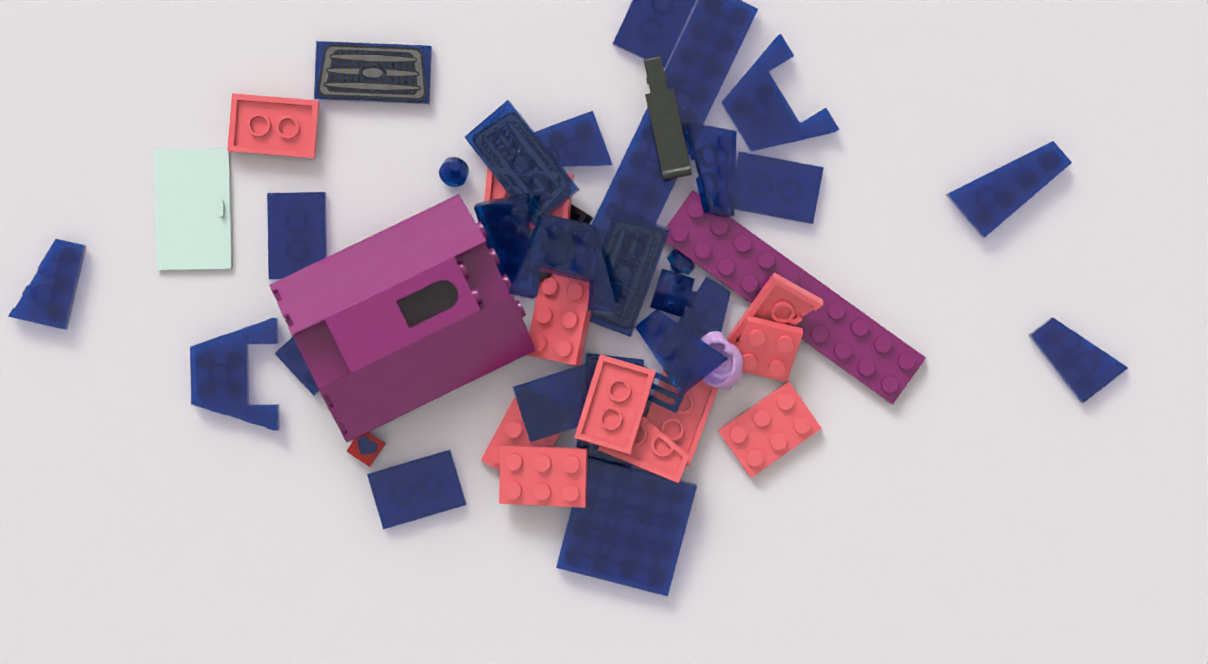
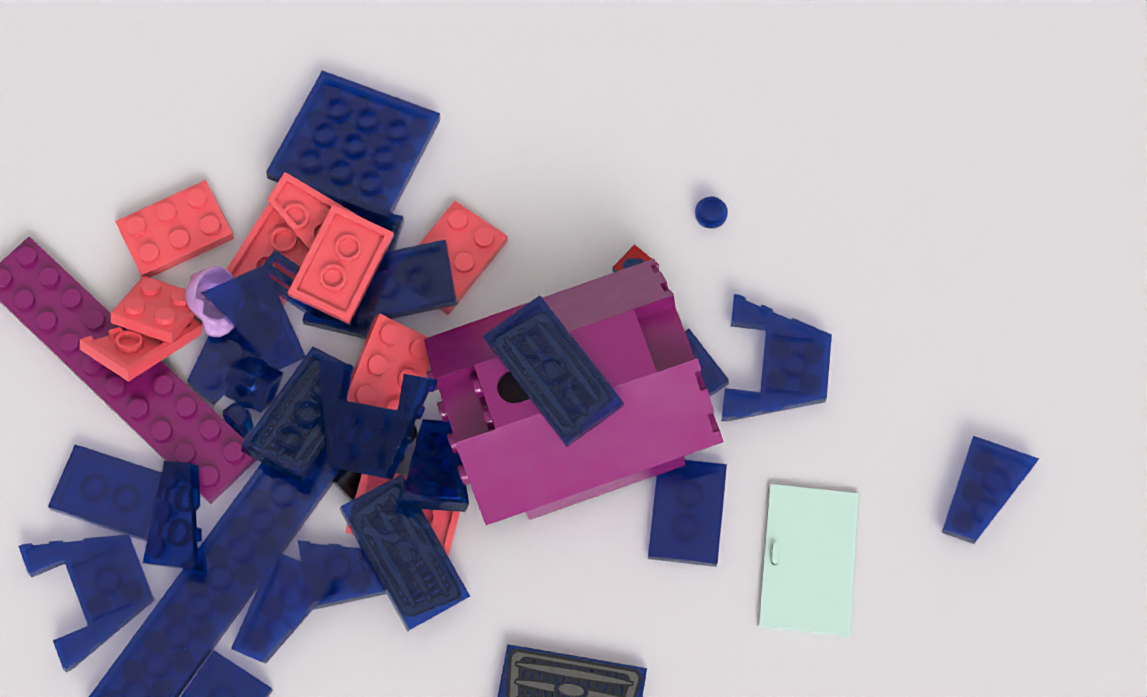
camera: 170 degrees left, 20 degrees down
coral plate [227,93,320,159] -> none
clear blue tile [367,449,467,529] -> none
clear blue tile [439,157,469,187] -> none
coral plate [499,445,588,508] -> none
pearl dark grey piece [643,55,692,181] -> none
none -> clear blue wing [231,551,340,664]
none -> clear blue tile [483,295,624,448]
none -> clear blue plate [695,196,728,229]

